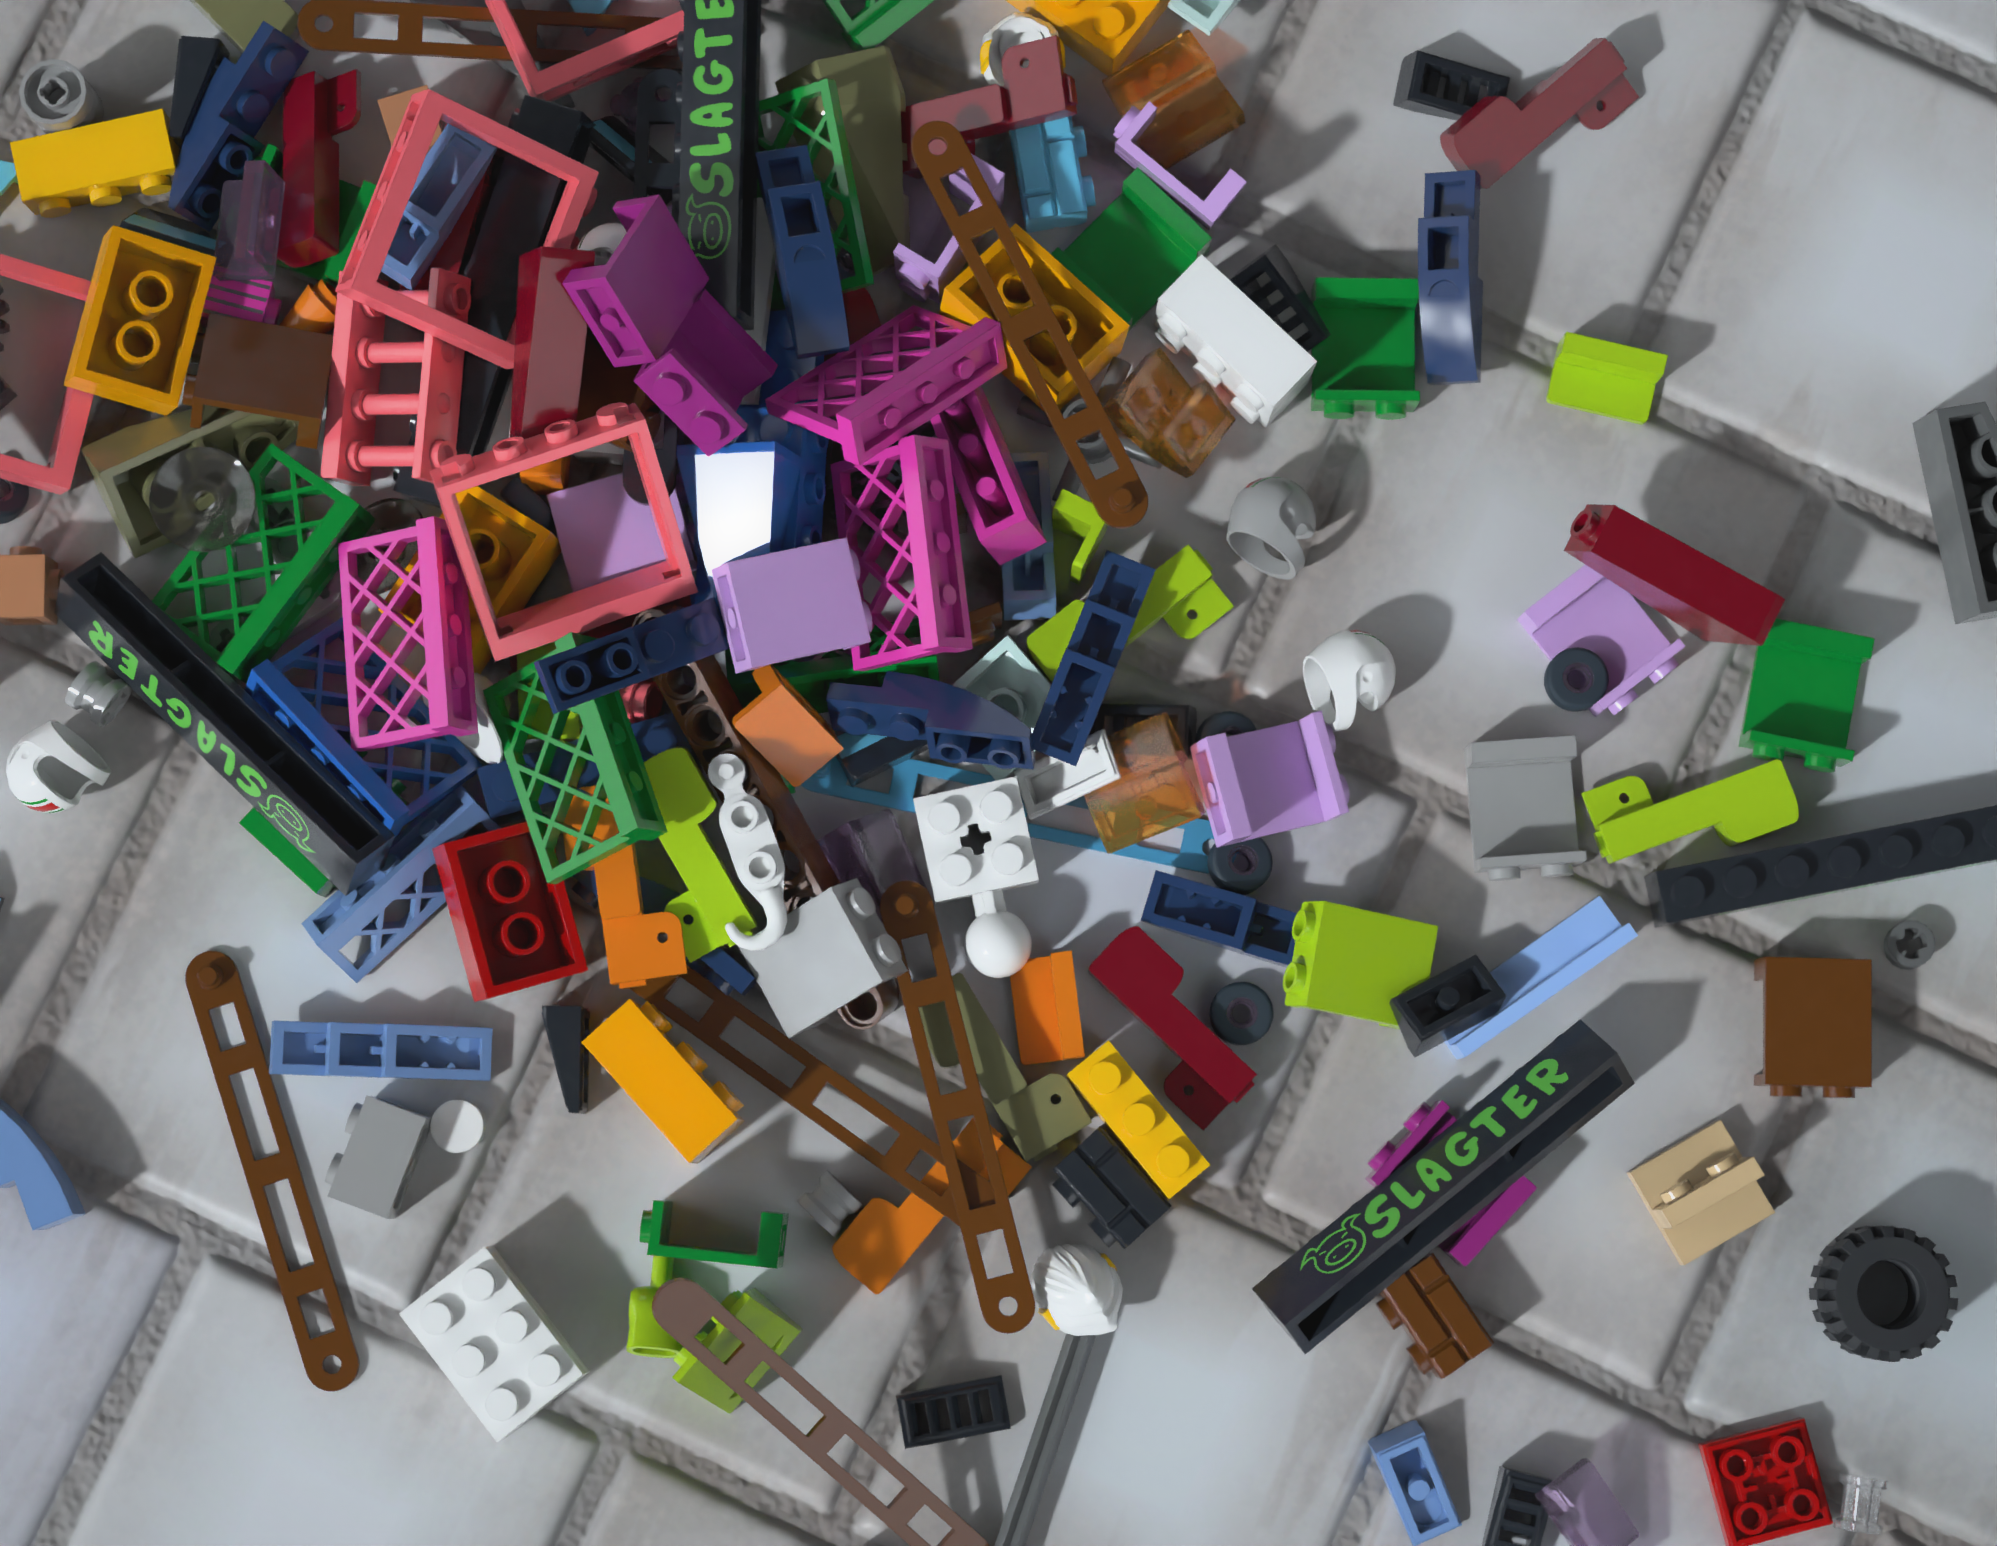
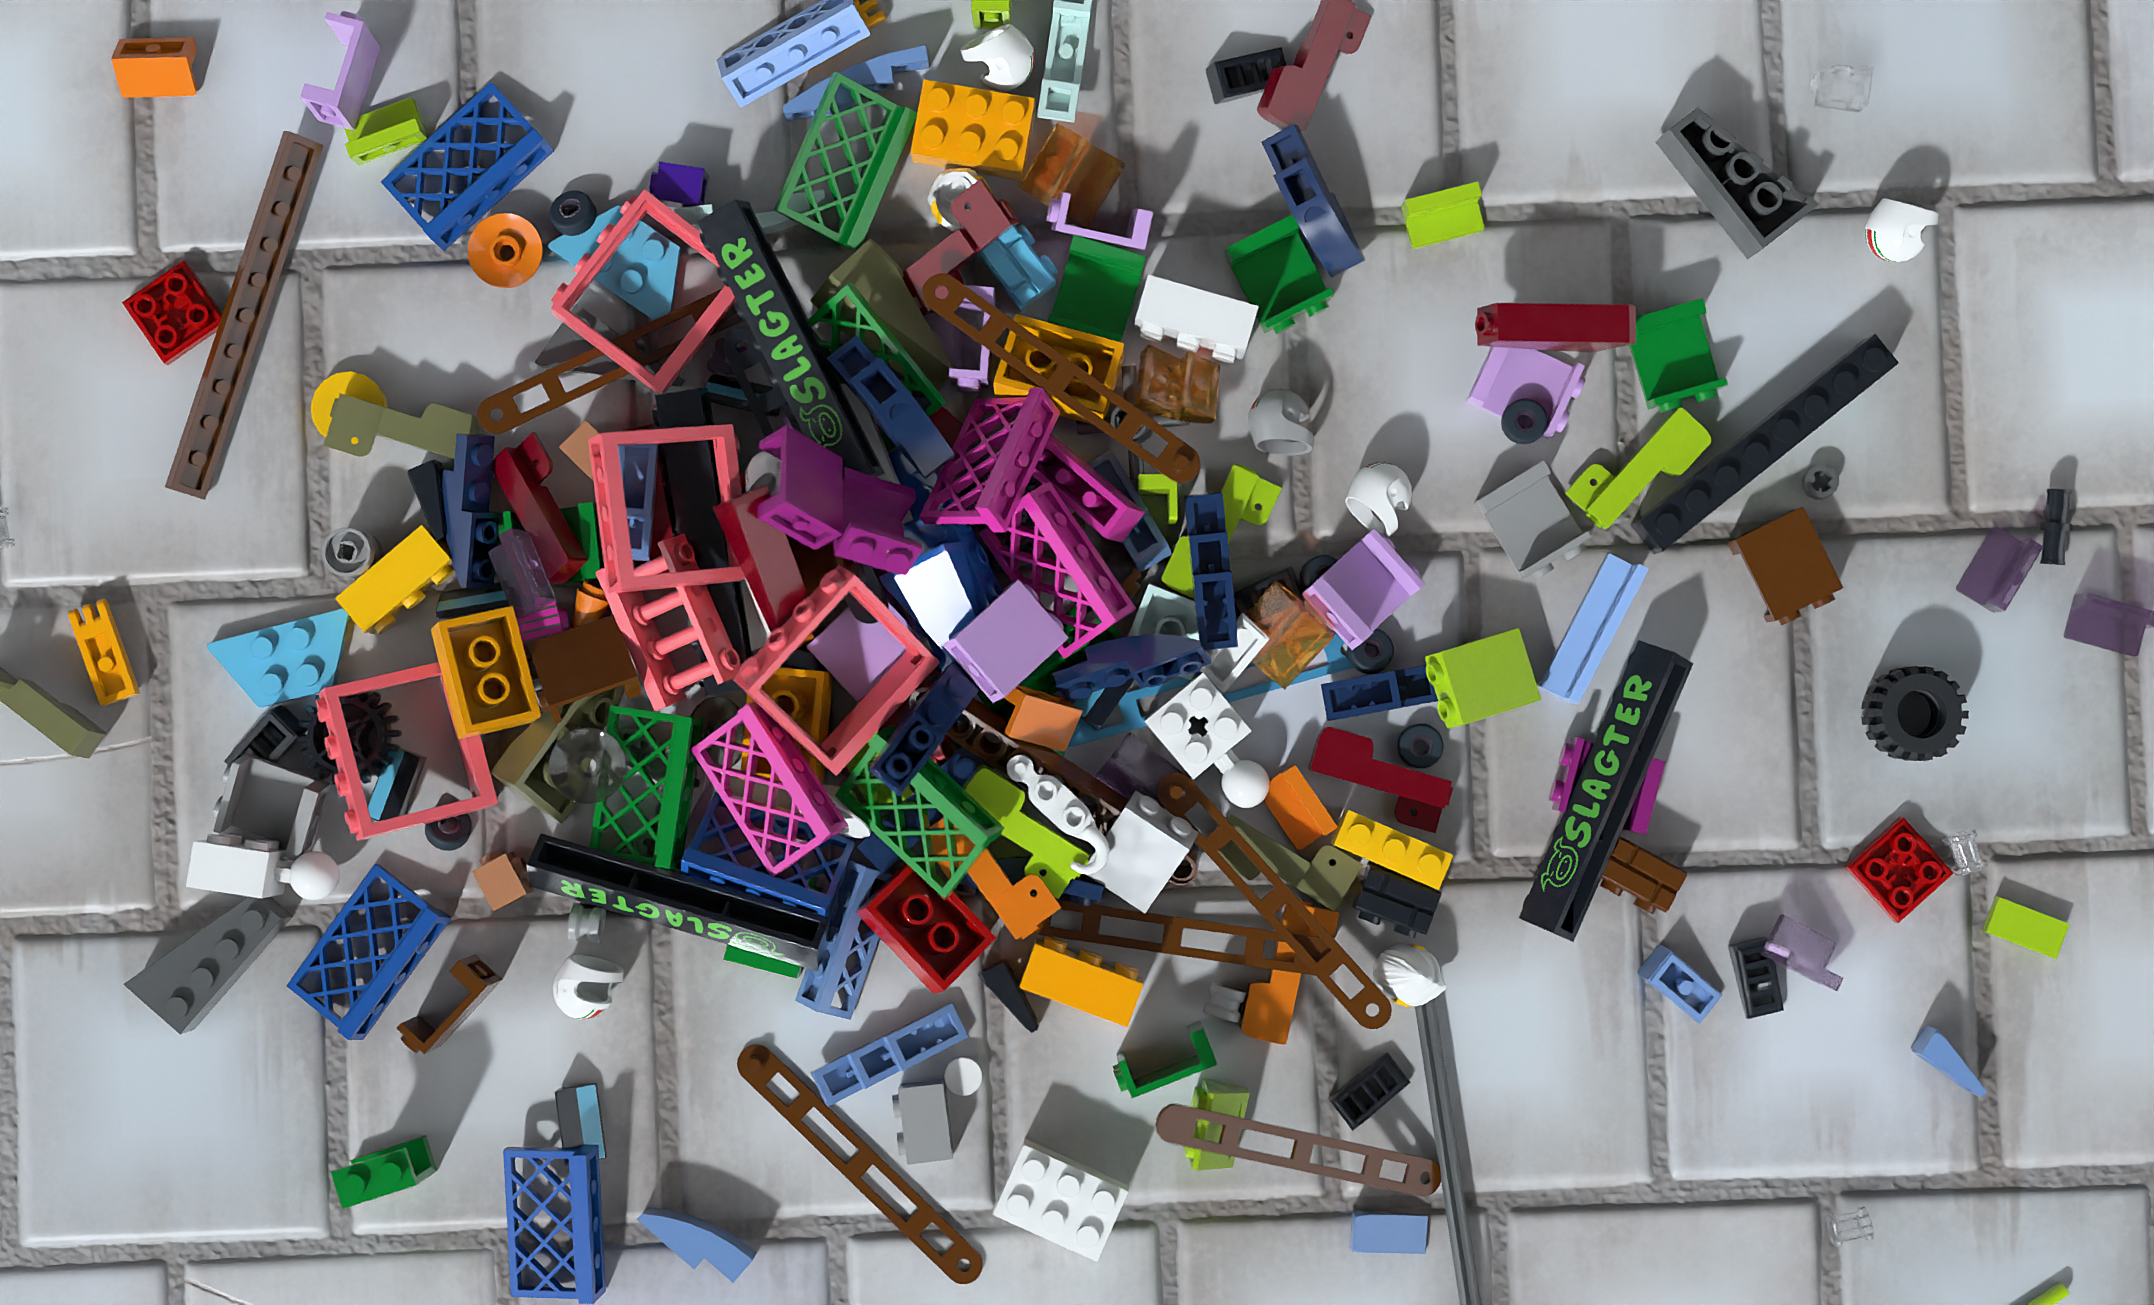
camera: 25 degrees left, 5 degrees up
lime piece [626,1256,683,1358] -> none
black slope [1230,244,1330,352] -> none
black slope [1389,954,1506,1057] -> none
tan bracket [1626,1120,1775,1265] -> none

